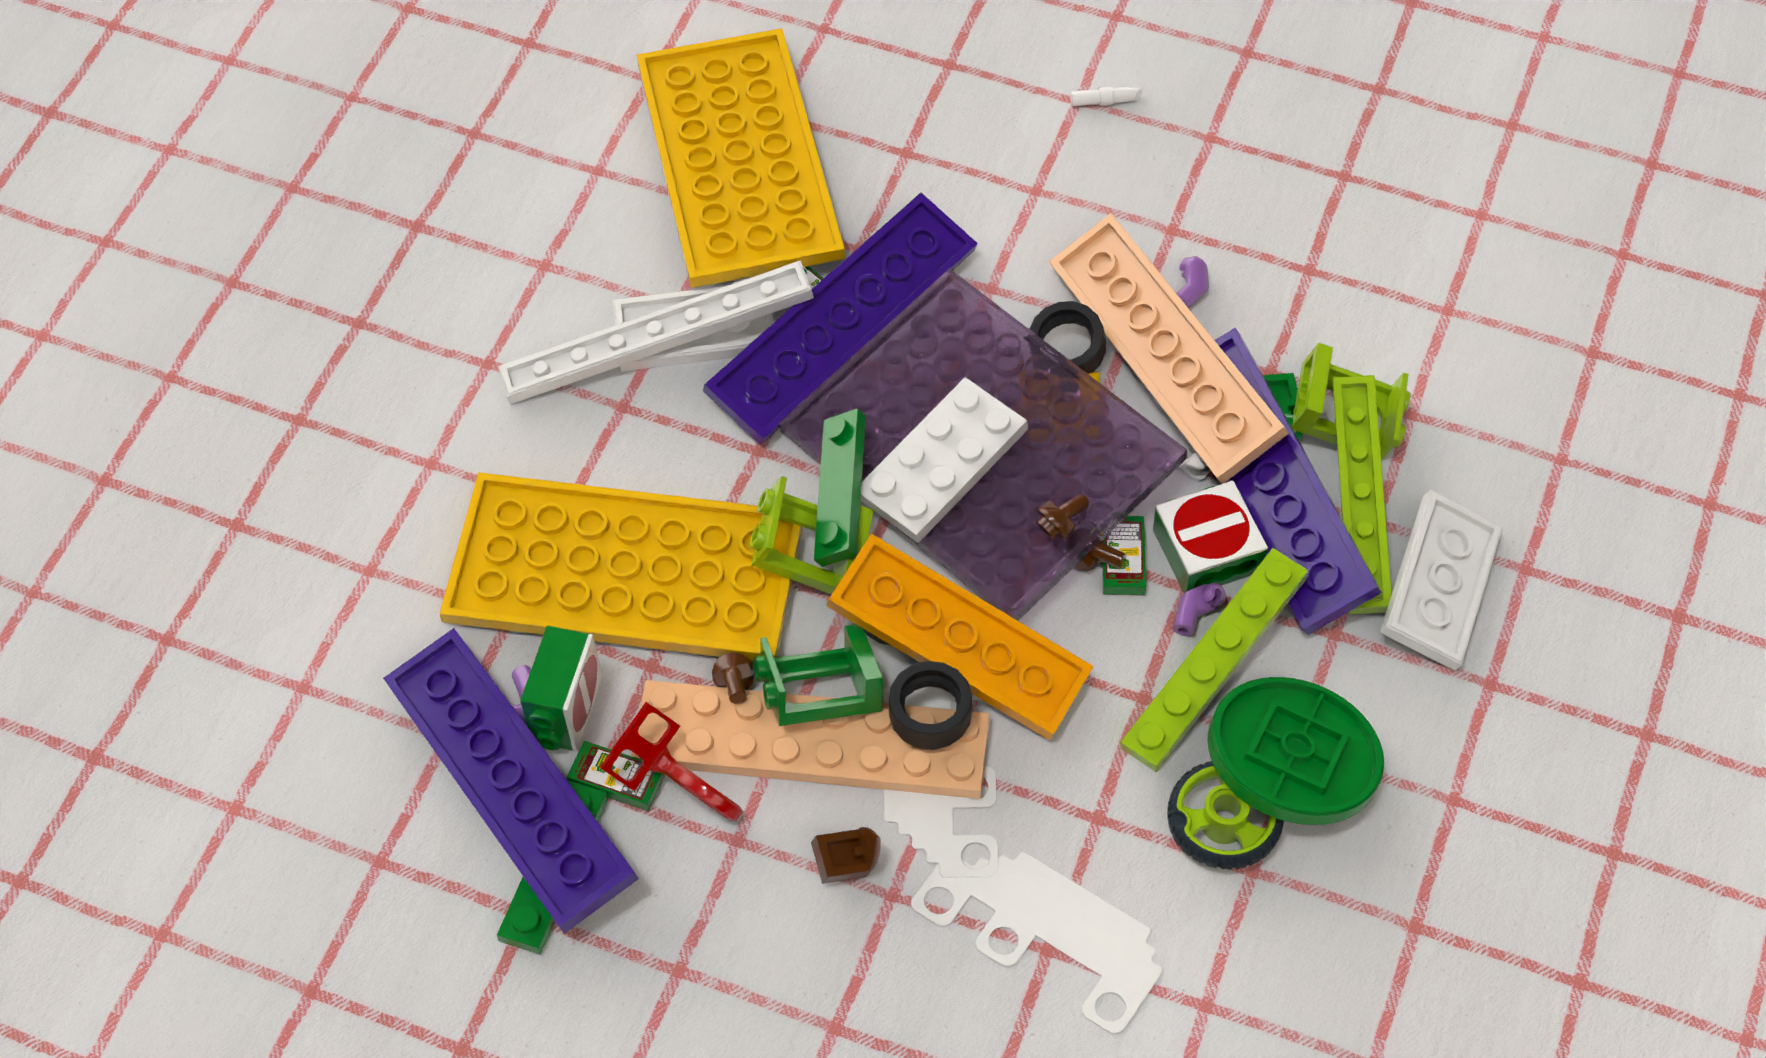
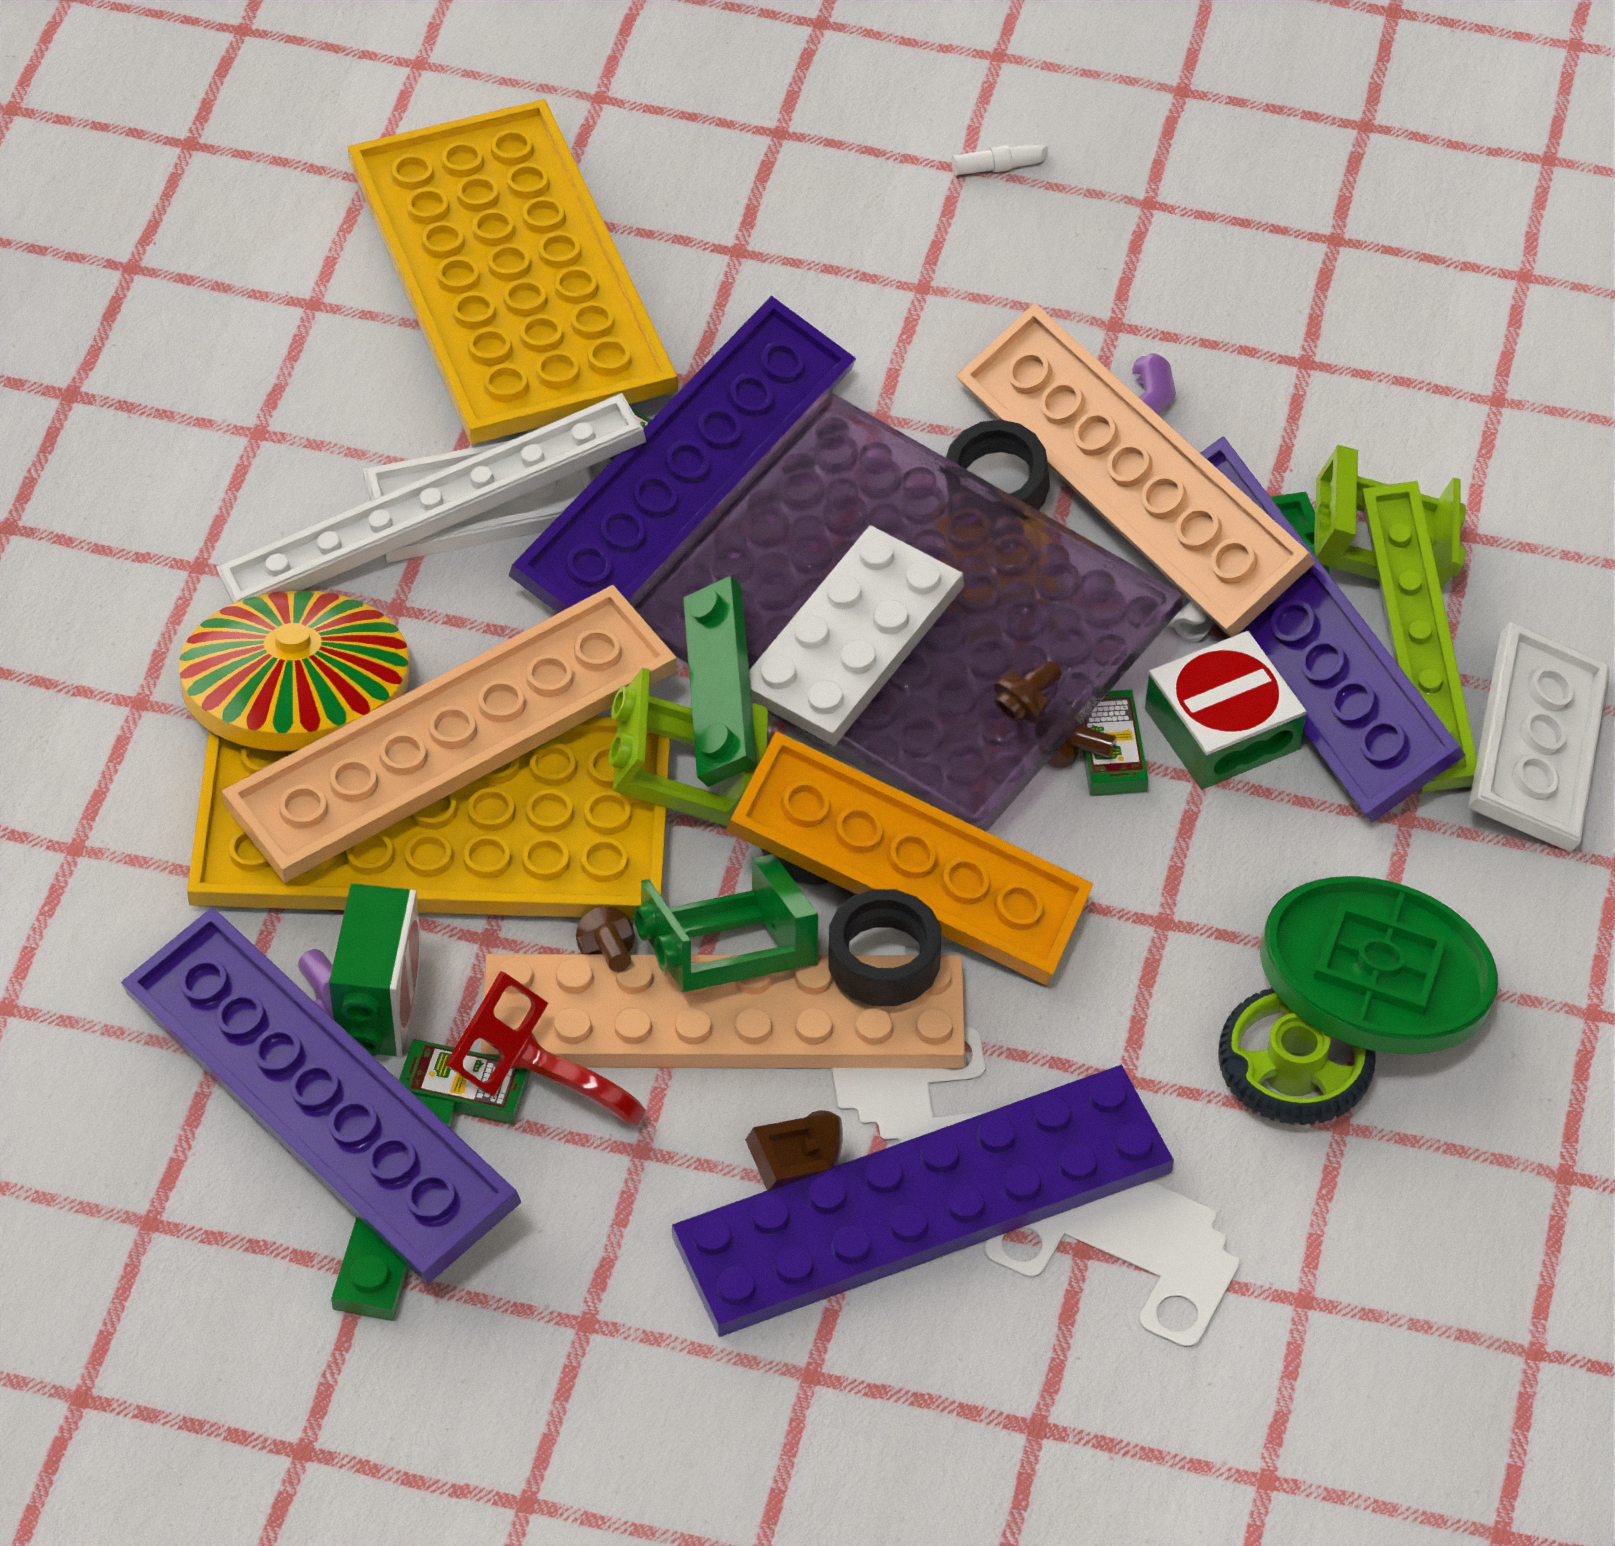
camera: 10 degrees left, 5 degrees down
lime plate [1120,548,1308,772] -> none
medium lavender arm [1173,583,1226,636] -> none
none -> dish [179,590,409,751]
none -> light nougat plate [222,585,677,883]
none -> dark purple plate [672,1064,1174,1337]

